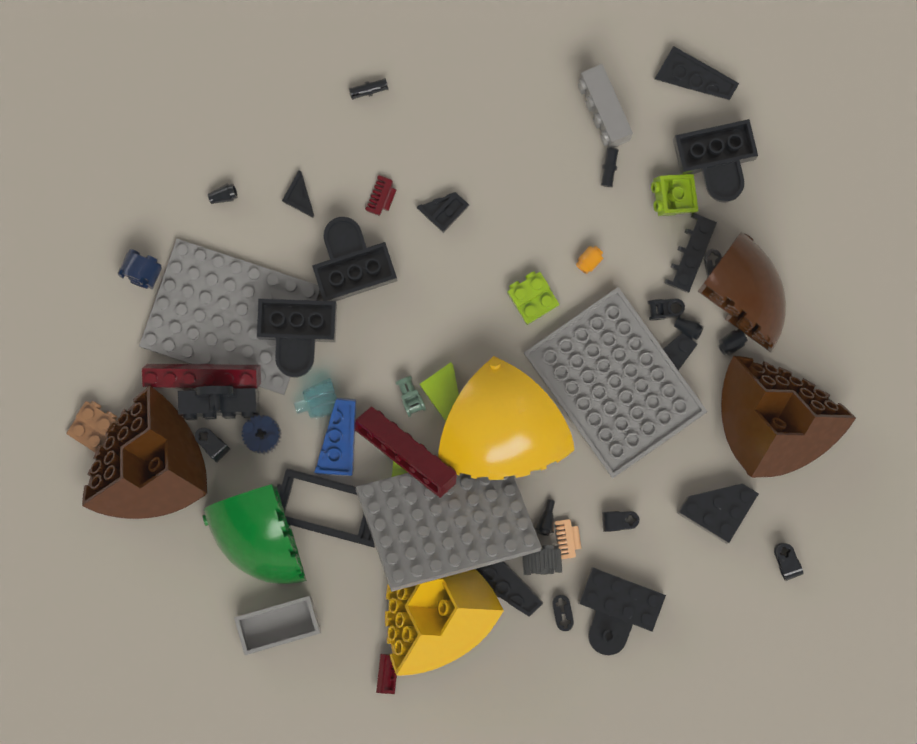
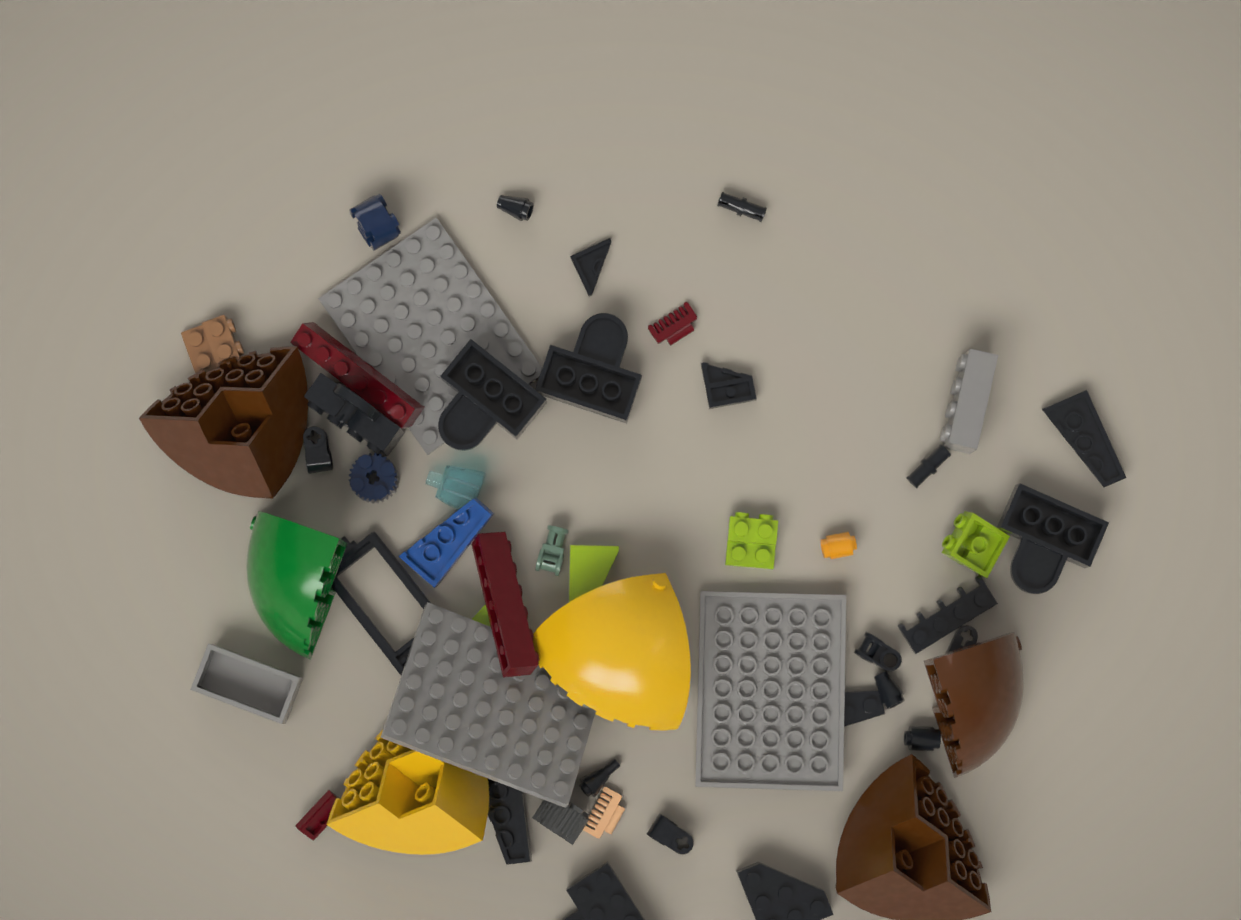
camera: 35 degrees right, 0 degrees up
black beam [552,595,574,631] -> none

